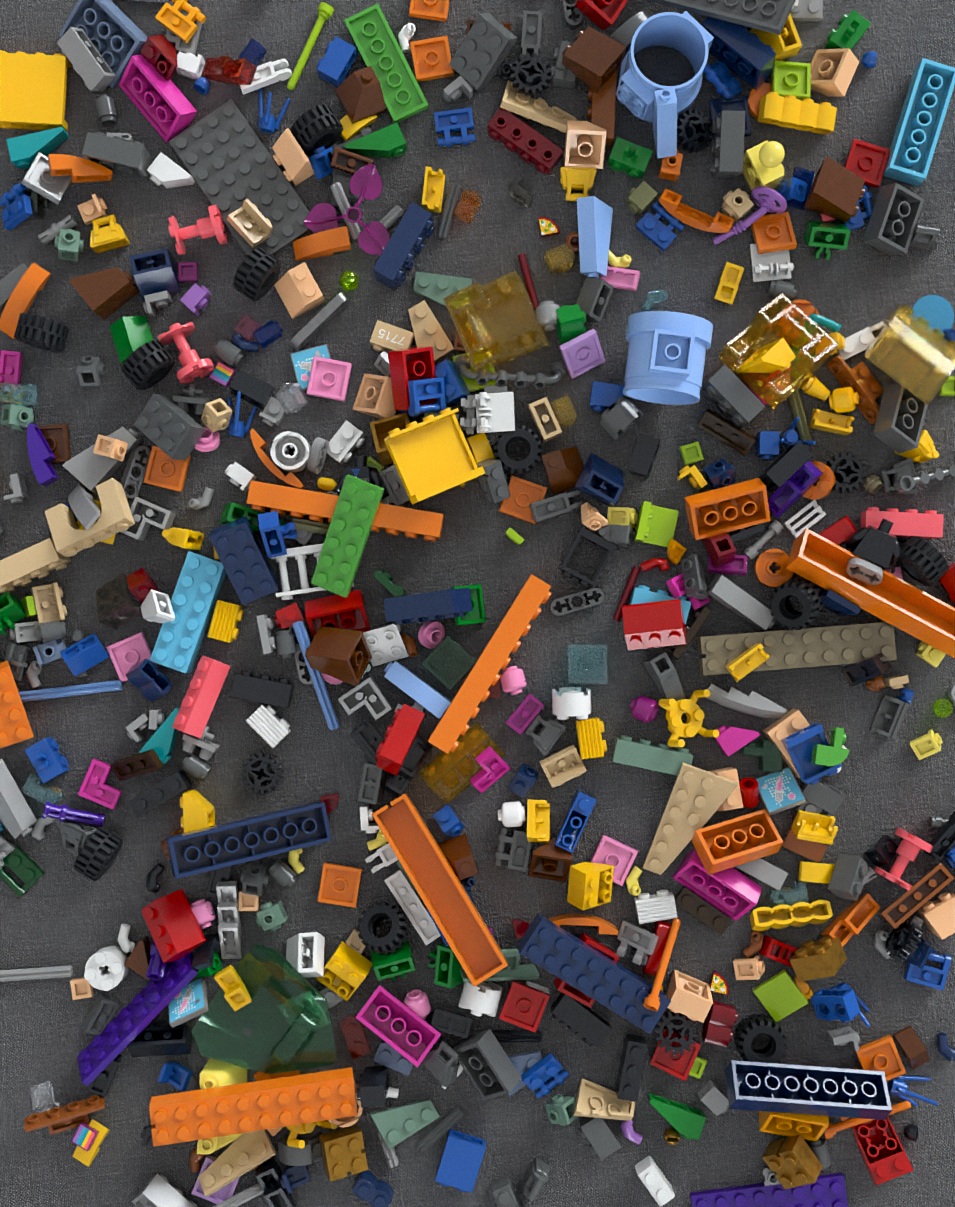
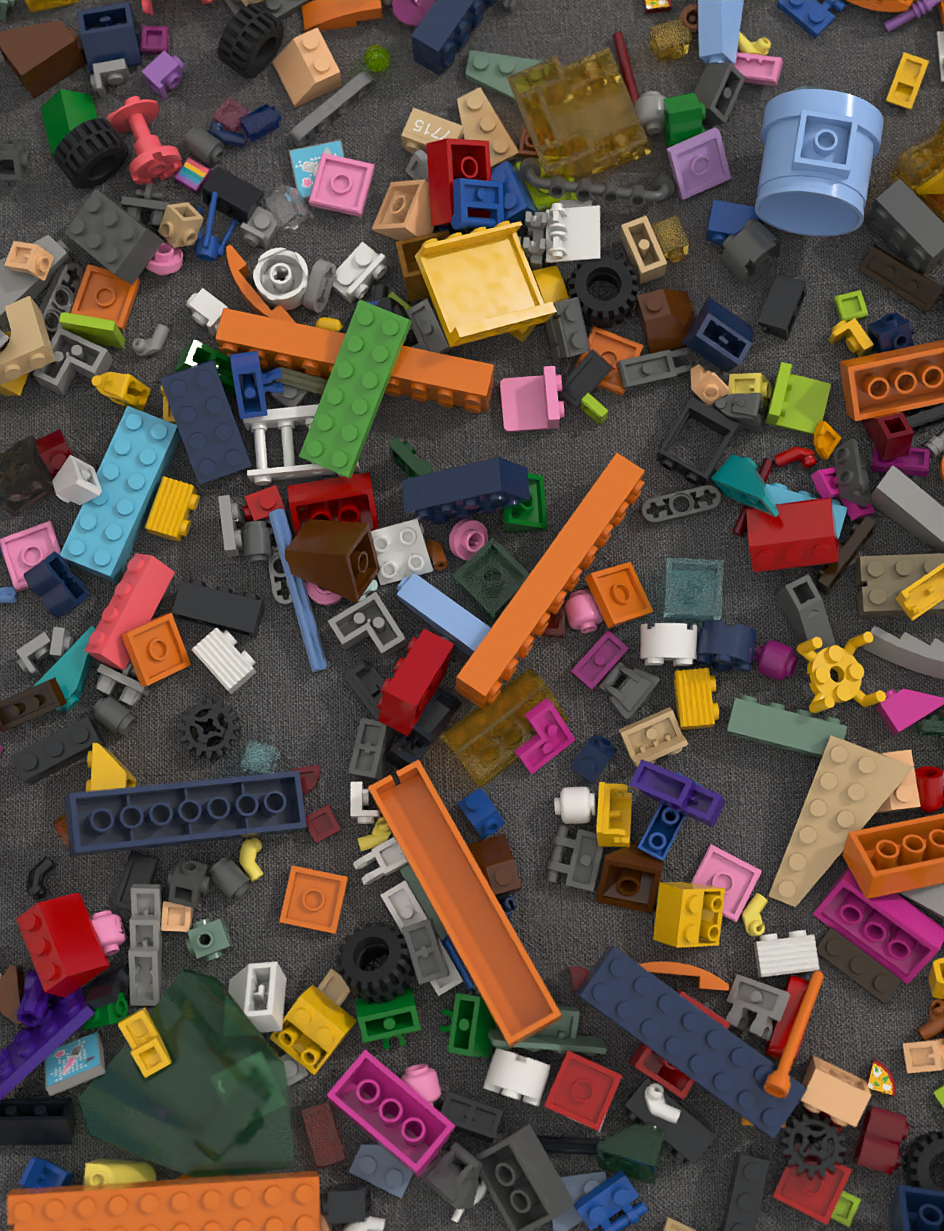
camera: 10 degrees right, 10 degrees down
none -> lime tile [59,312,125,349]
none -> orange plate [121,613,191,687]
none -> clear light blue brick [240,740,280,775]
none -> dark red plate [305,805,342,844]
none -> dark grey hinge [402,919,450,985]
none -> bright pink bracket [500,366,564,432]
none -> black tile [557,349,614,409]
none -> orange plate [585,562,654,628]
none -> clear green slope [597,1124,665,1185]
none -> dark purple slope [629,759,725,827]
none -> white arm [644,1083,681,1124]
none -> dark blue brick [694,620,757,673]
none -> teal slope [711,454,779,517]

